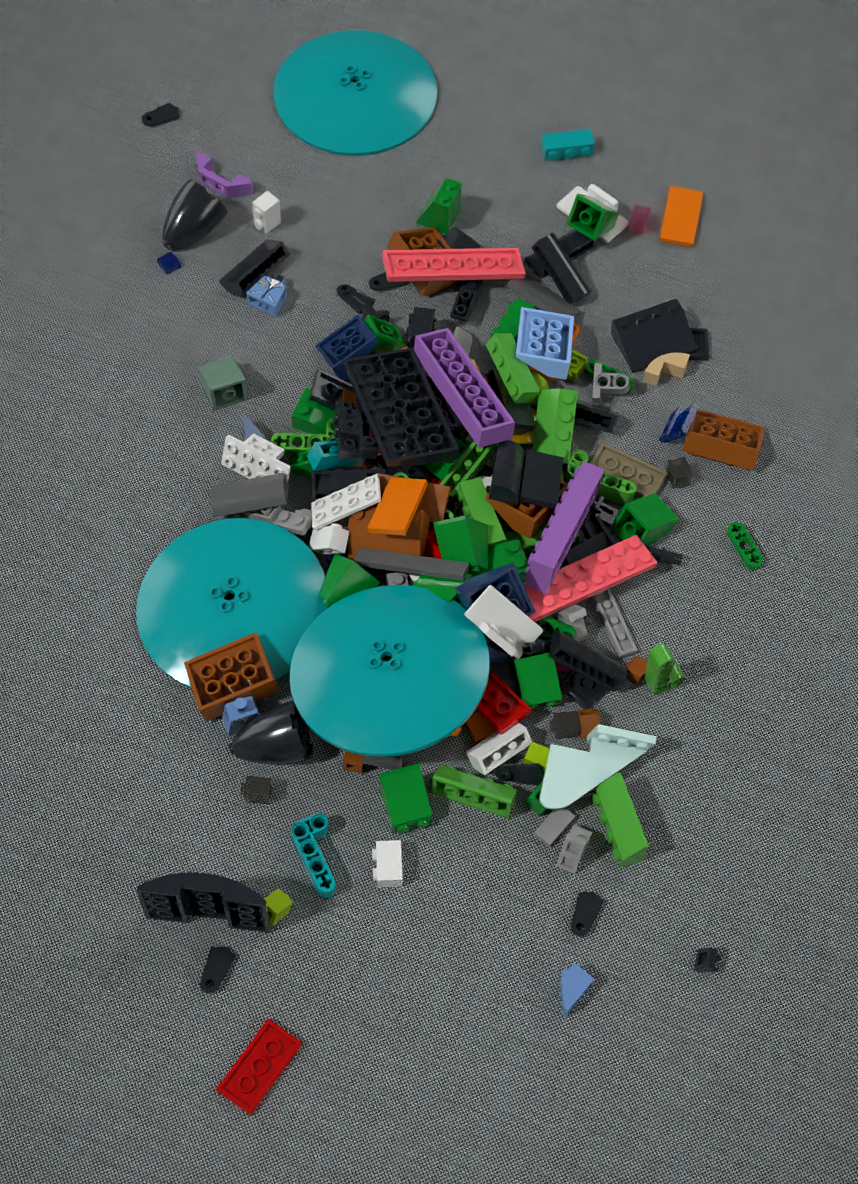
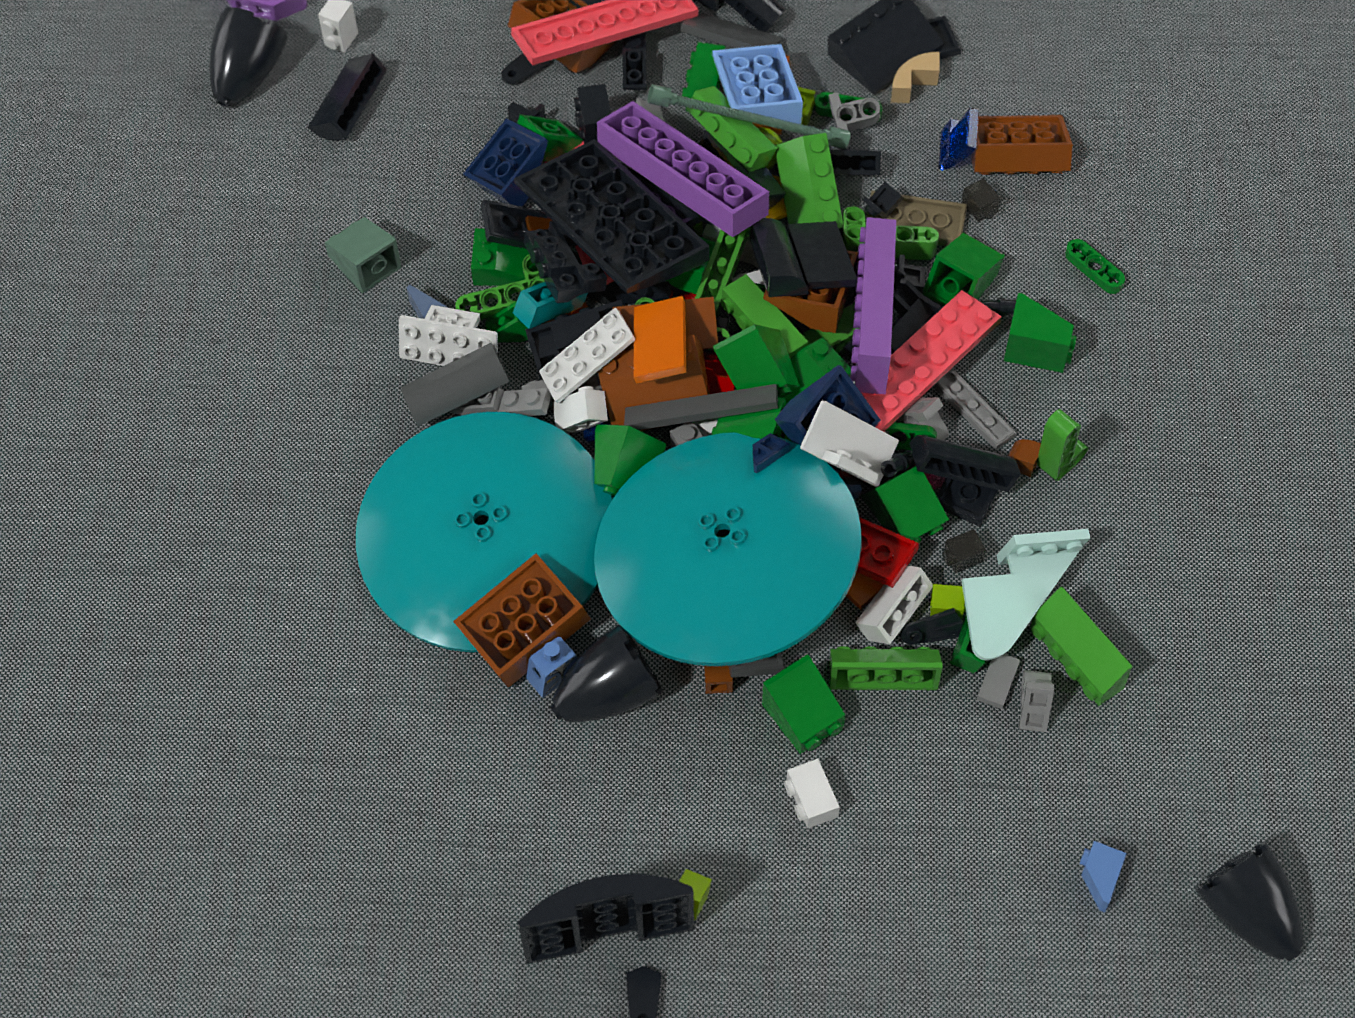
camera: 15 degrees left, 0 degrees up
clear blue plate [157,251,181,275] -> none
clear smoke brick [241,776,272,805] -> none
medium blue torso [246,275,287,317] -> none
teal beam [291,813,336,899] -> none
black piece [337,284,374,314] -> none
black piece [570,892,604,937] -> none
dark orange brick [575,708,600,739] -> none
black tile [694,947,721,973] -> none
none -> sand green hose [648,84,850,149]
none -> dark blue tile [752,433,790,473]
none -> black bracket [862,181,904,219]
none -> green slope [1004,293,1077,373]
none -> black cylinder [1194,841,1304,962]

